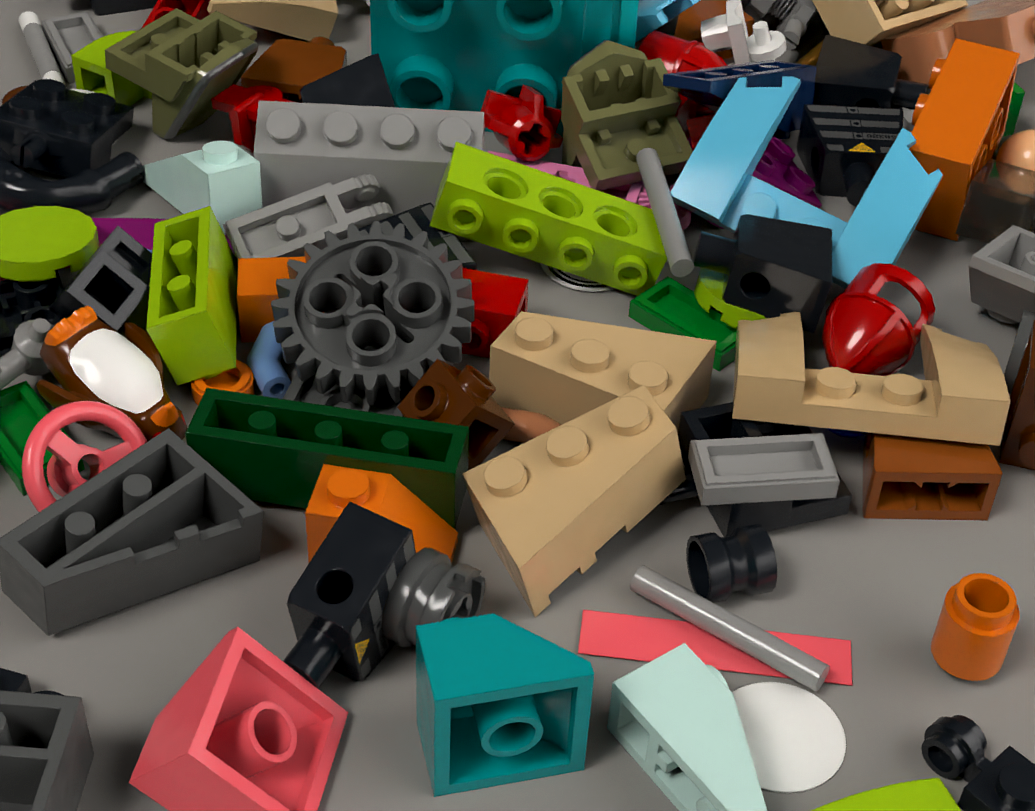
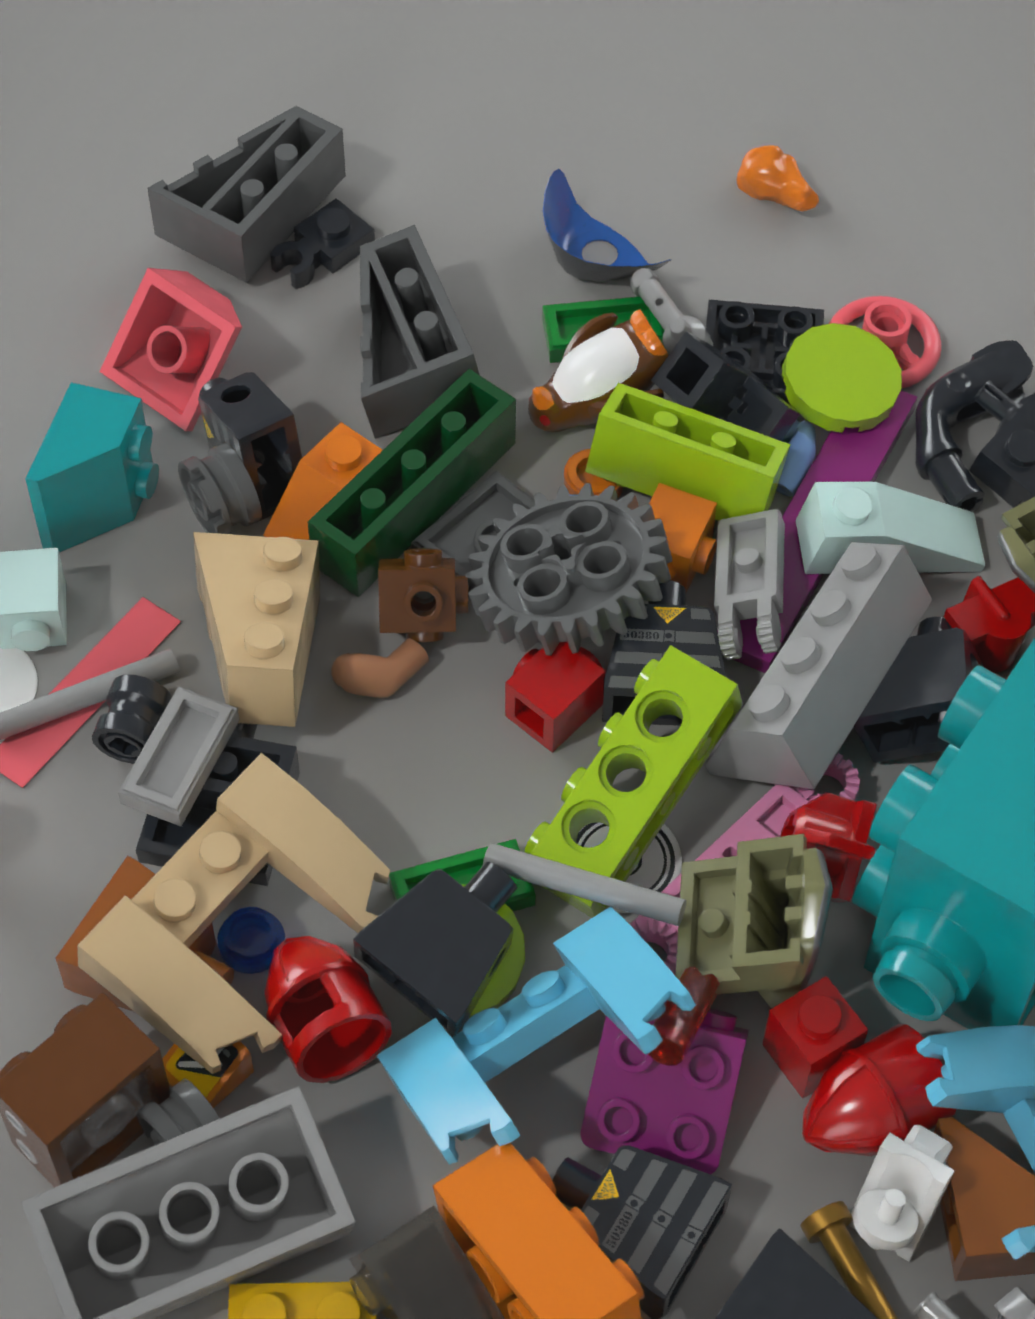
camera: 120 degrees right, 15 degrees up
coral piece [22,401,147,512] -> none
tan wedge [489,311,717,434] -> none
dark blue slope [663,60,817,139] -> none

